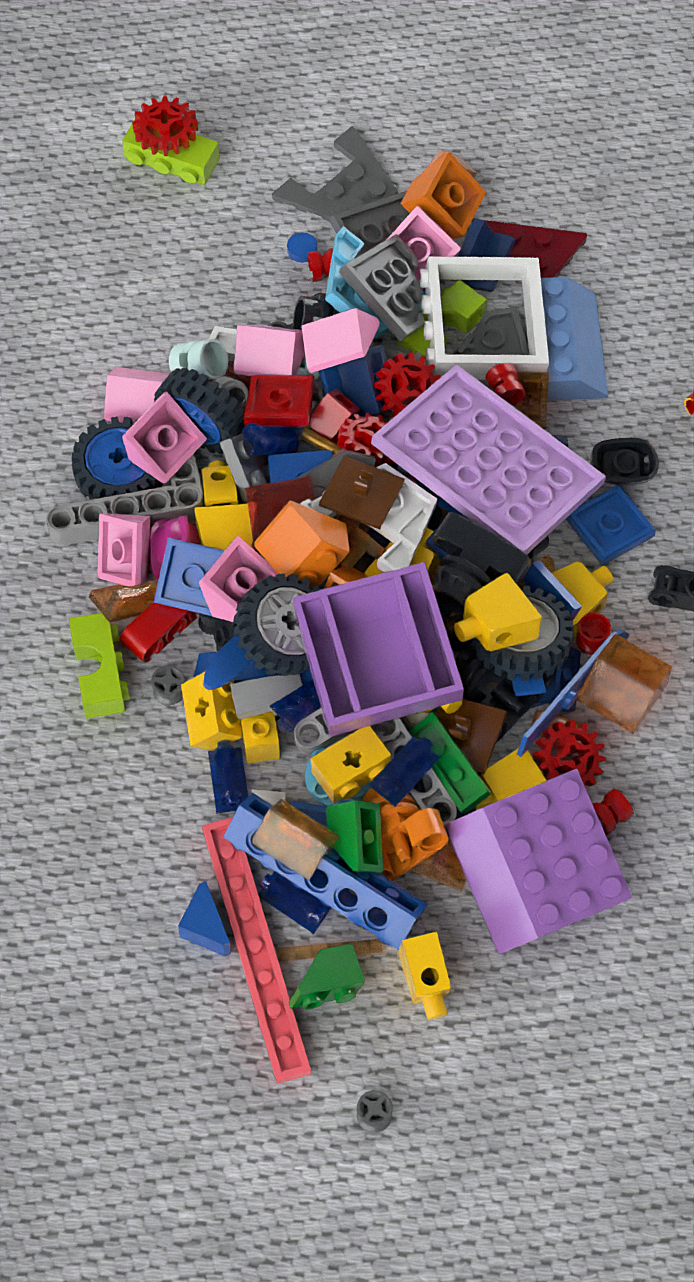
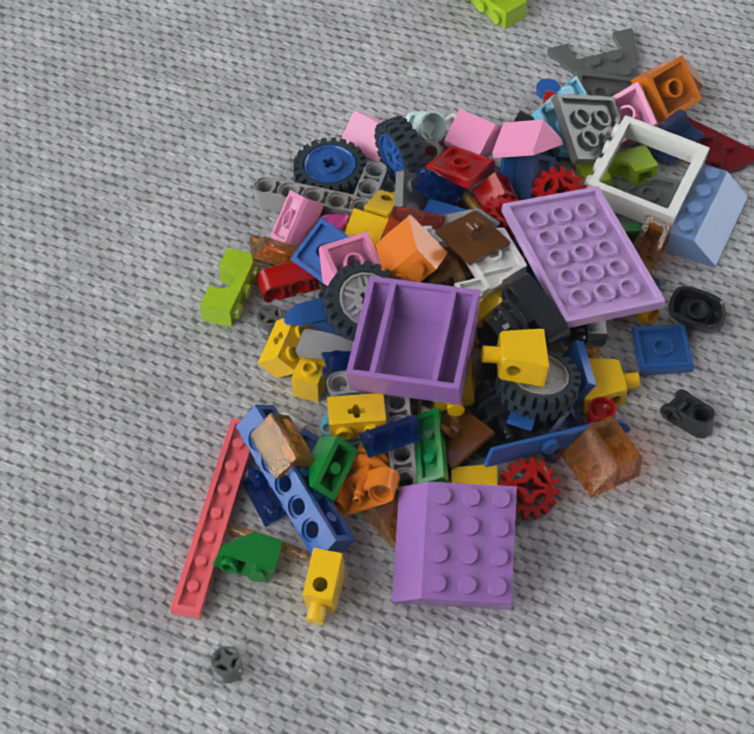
camera: 30 degrees right, 10 degrees down
bright pink slope [122,392,207,483] -> none
blue slope [178,881,231,956] -> none
clear blue hinge [208,740,248,814] -> none
red wheel [485,363,526,406] -> none
red wheel [592,789,634,836] -> none

